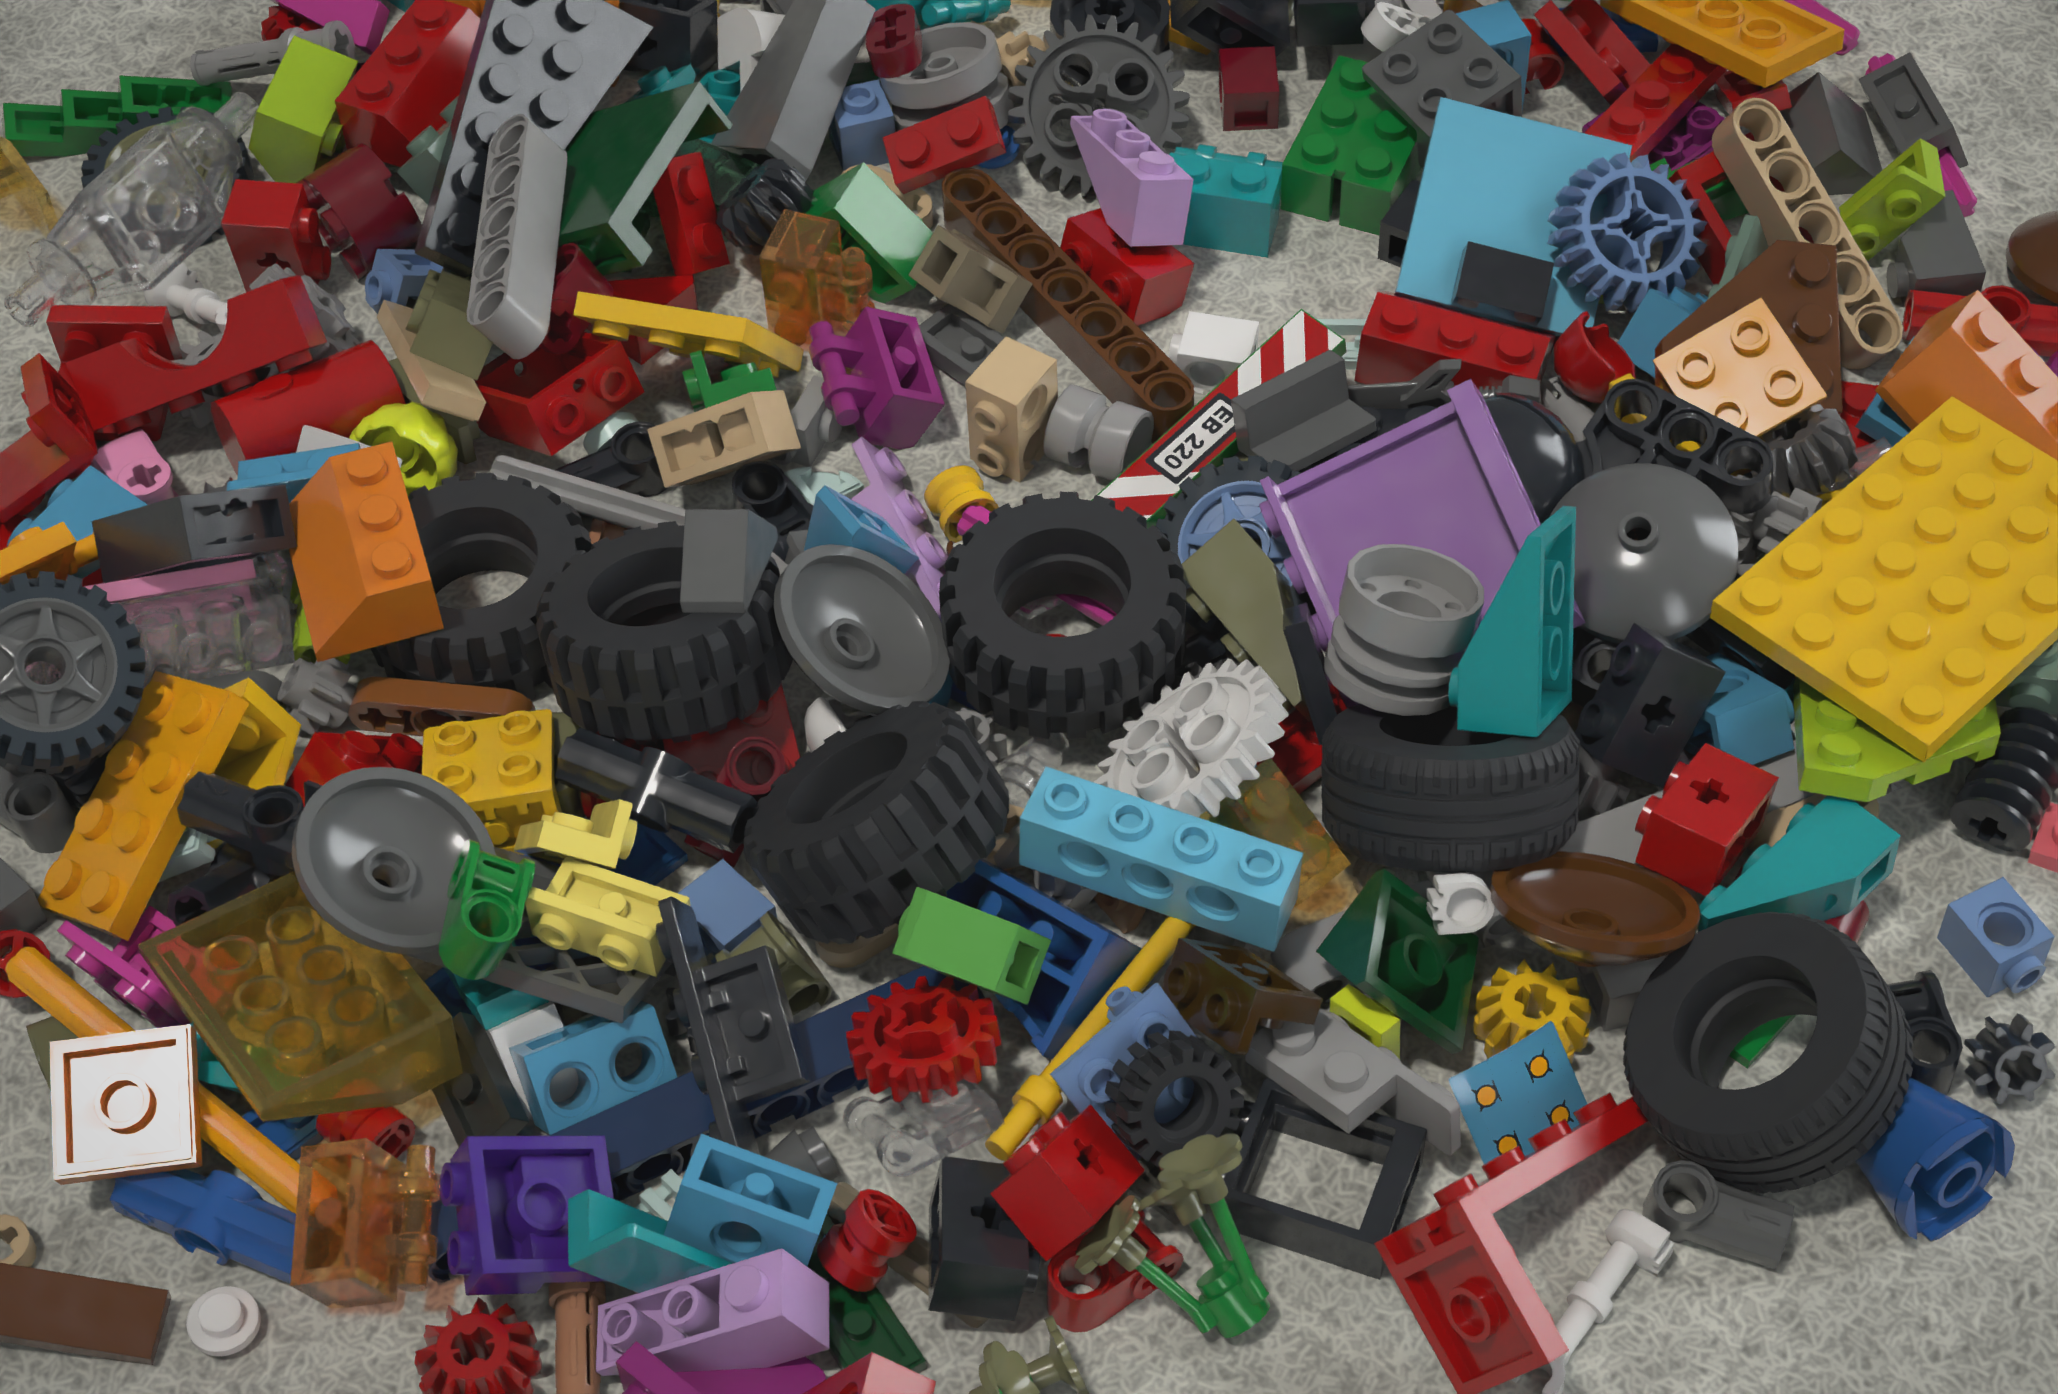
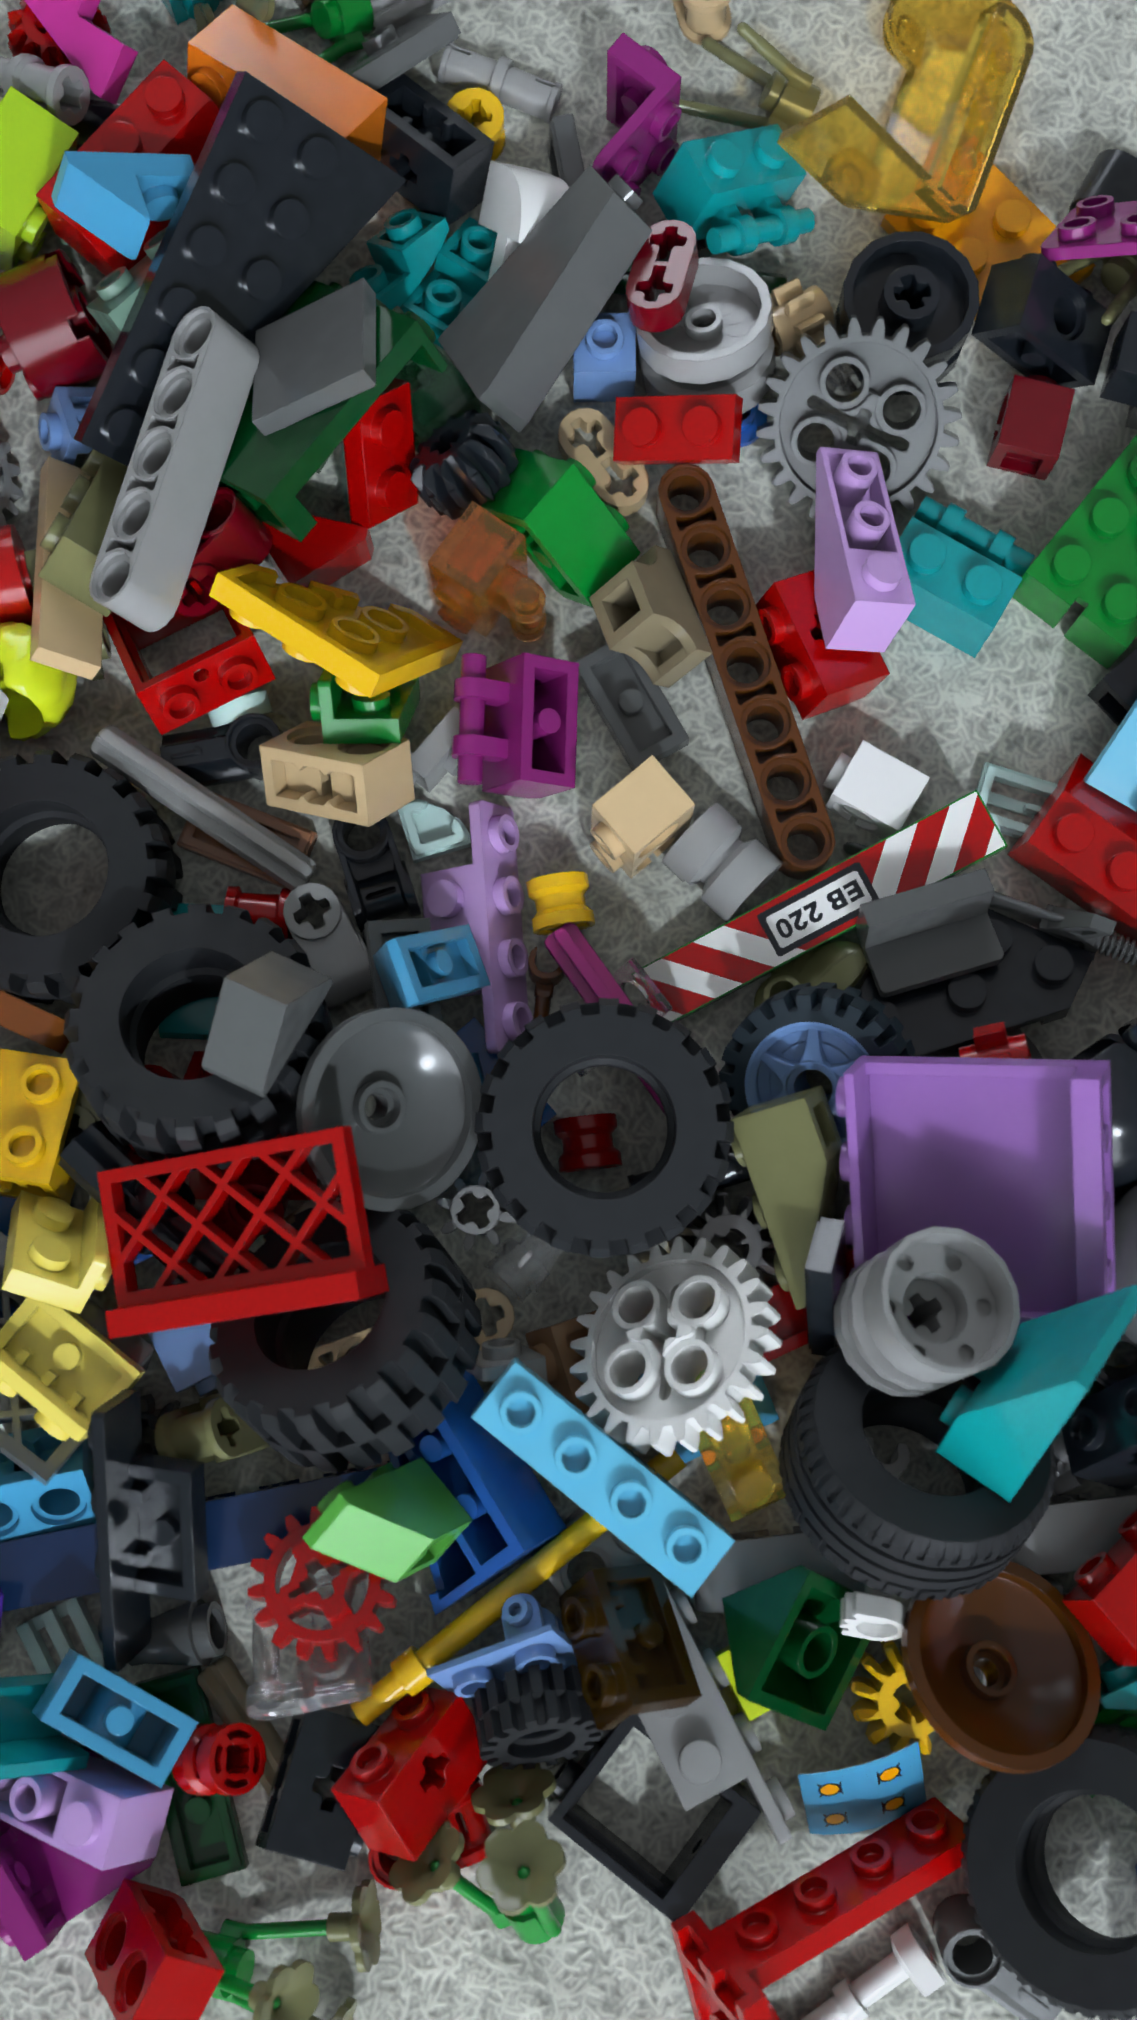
camera: 15 degrees right, 30 degrees up
none -> dark azure slope [51,151,194,260]
none -> red fence [97,1125,389,1339]
none -> dark grey tile [252,277,376,436]

